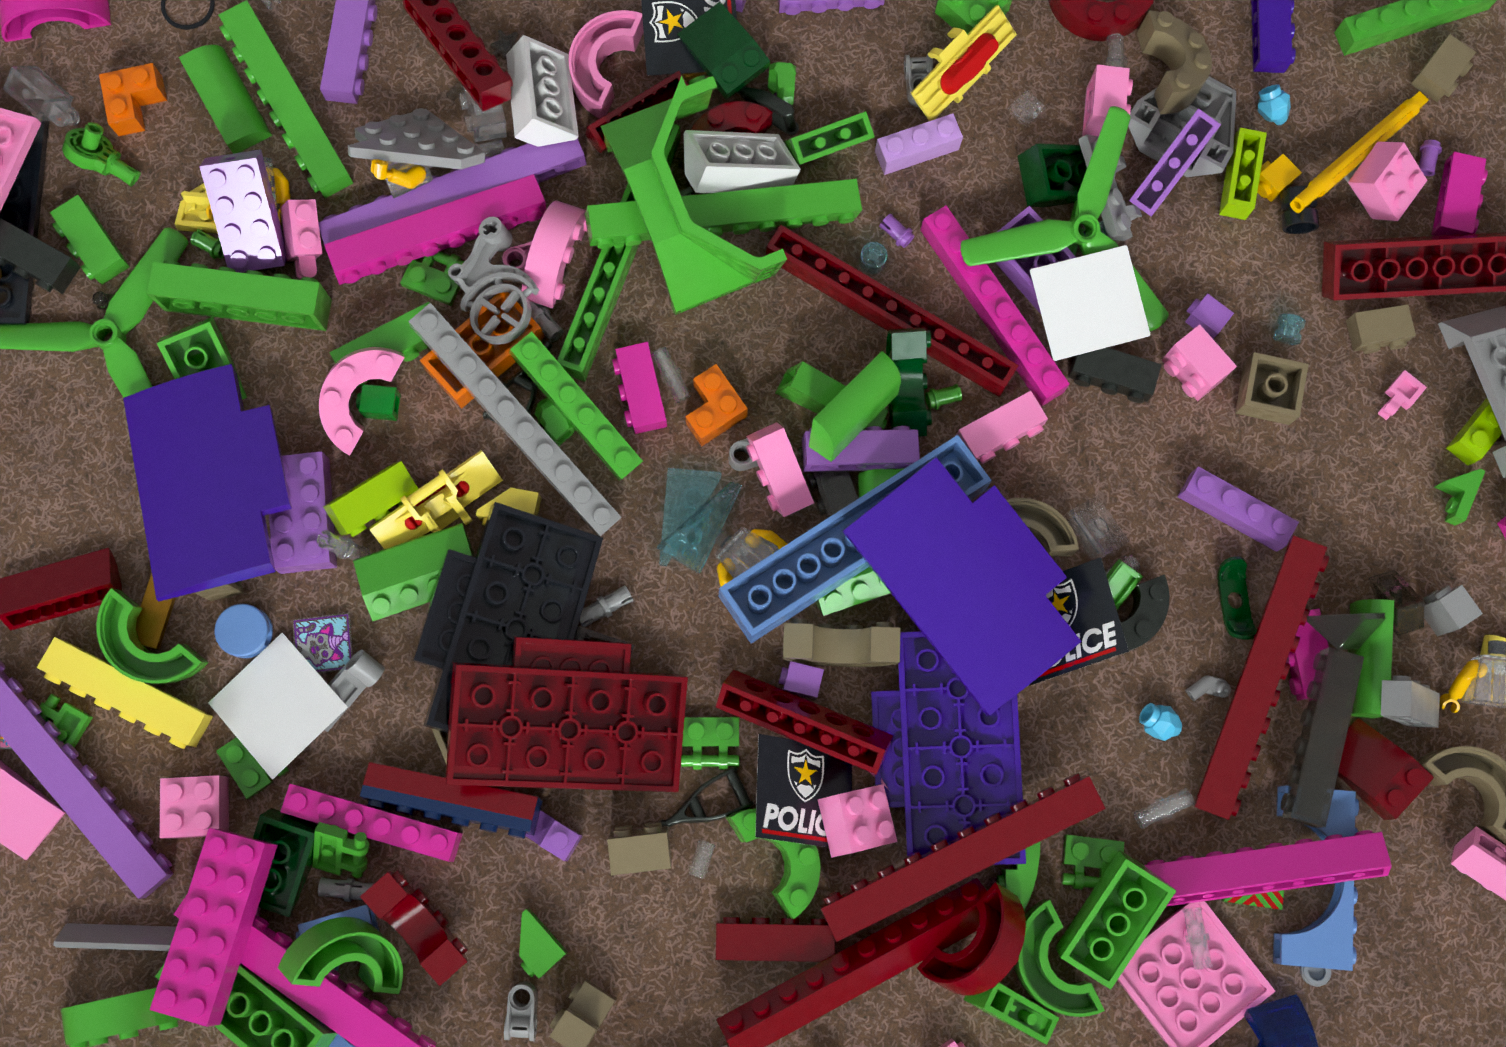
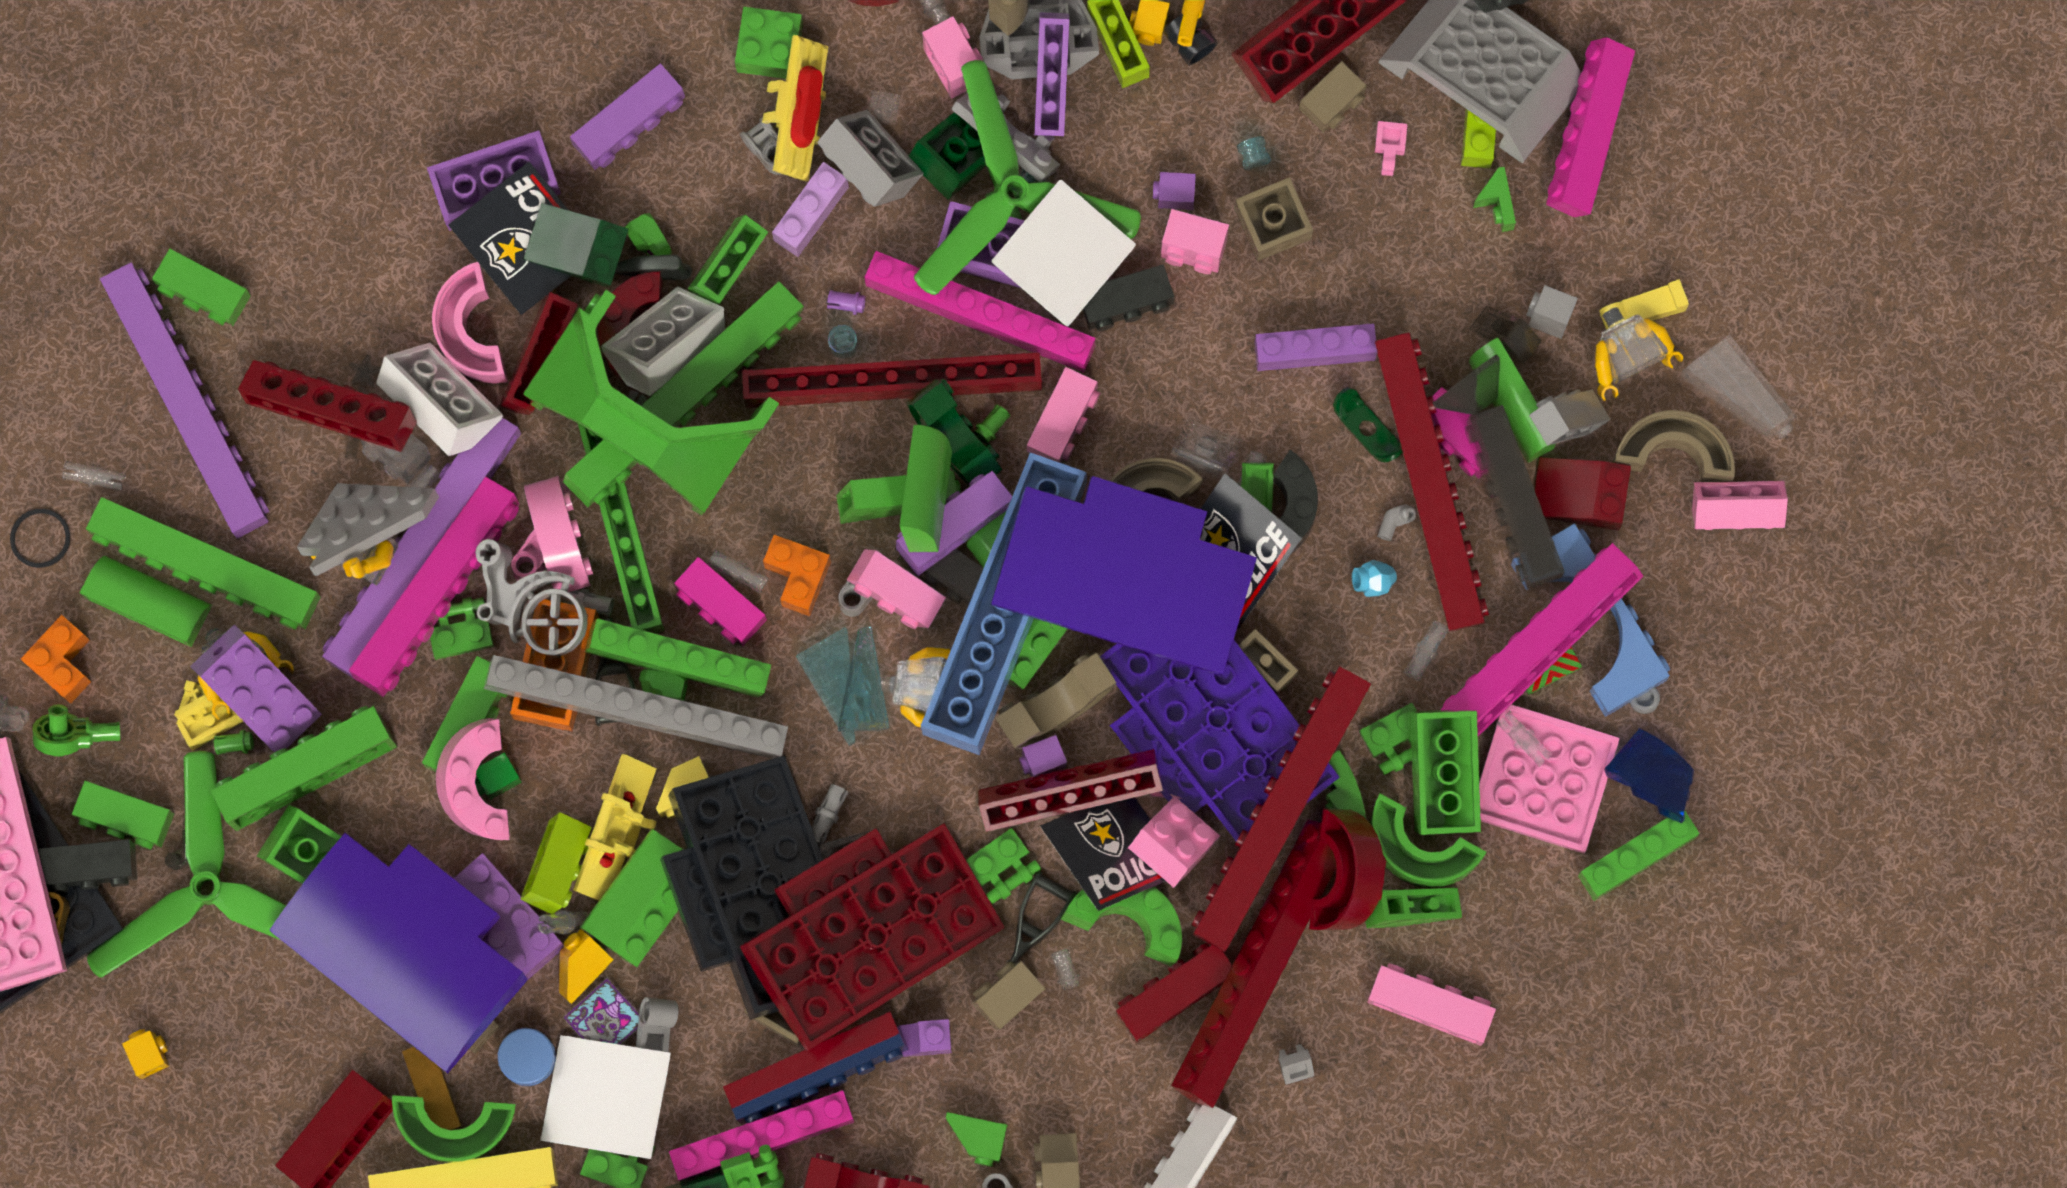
camera: 30 degrees left, 0 degrees up
bright pink brick [280,199,322,280] -> none
none -> yellow slope [559,929,613,1004]
none -> light grey brick [817,110,924,207]
none -> dark tan brick [1238,629,1298,696]

